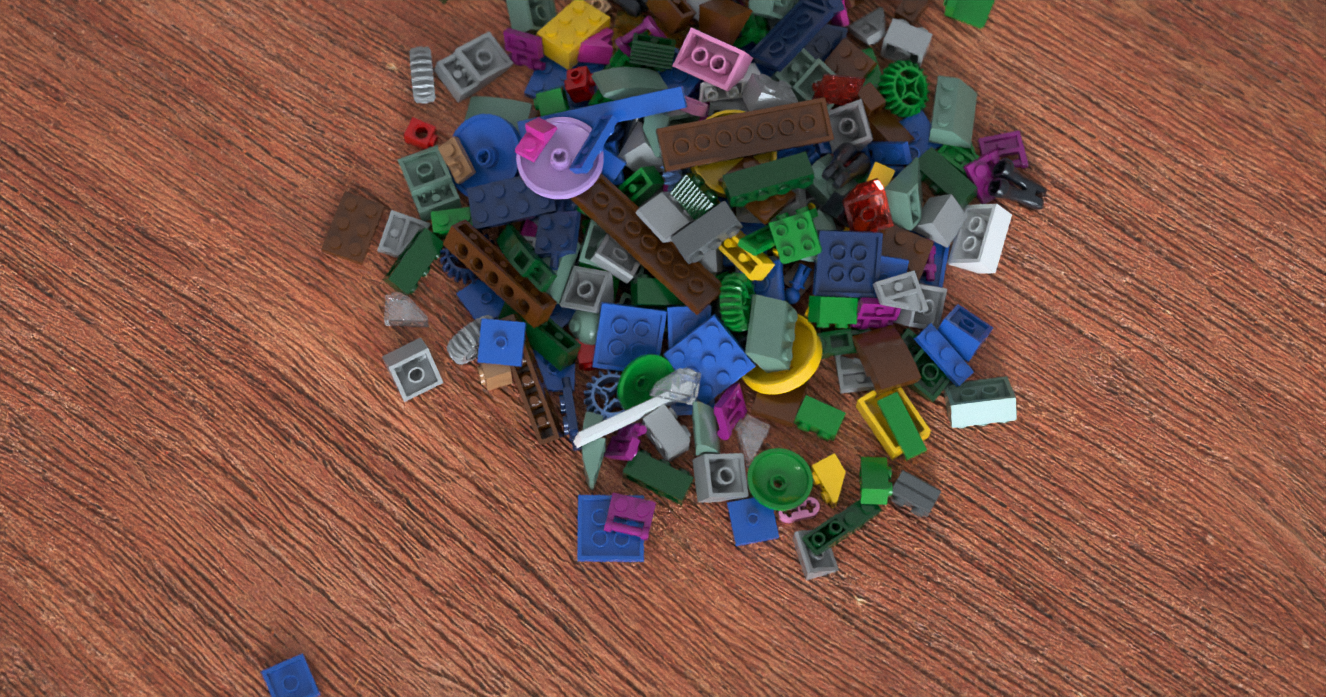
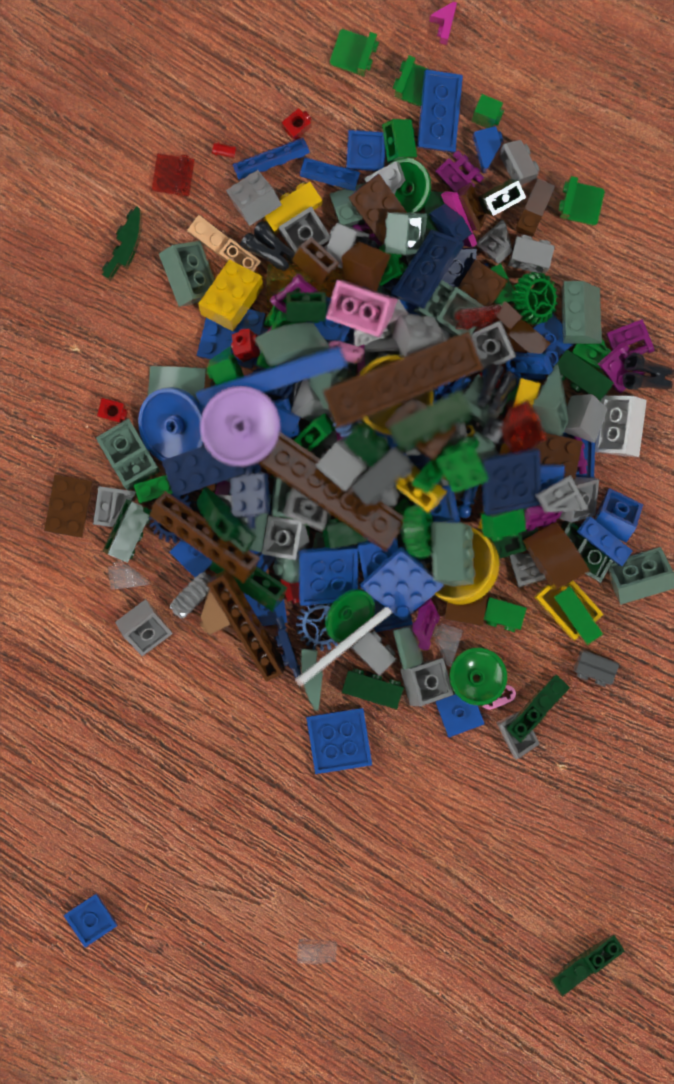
camera: 10 degrees left, 15 degrees up
light grey gear [409,46,435,104] -> none
light grey slope [434,31,513,103] -> none
medium nougat plate [438,136,476,184] -> none
blue plate [477,318,526,367] -> none
magenta plate [503,28,546,71] -> none
dark pink slope [515,117,557,162] -> none
blue plate [569,115,618,174] -> none
dark pink slope [577,28,614,64] -> none
magenta plate [604,423,647,460] -> none
magenta plate [604,493,656,541] -> none
clear slope [650,368,701,405] -> none
yellow slope [811,453,846,508] -> none
green brick [859,457,893,505] -> none

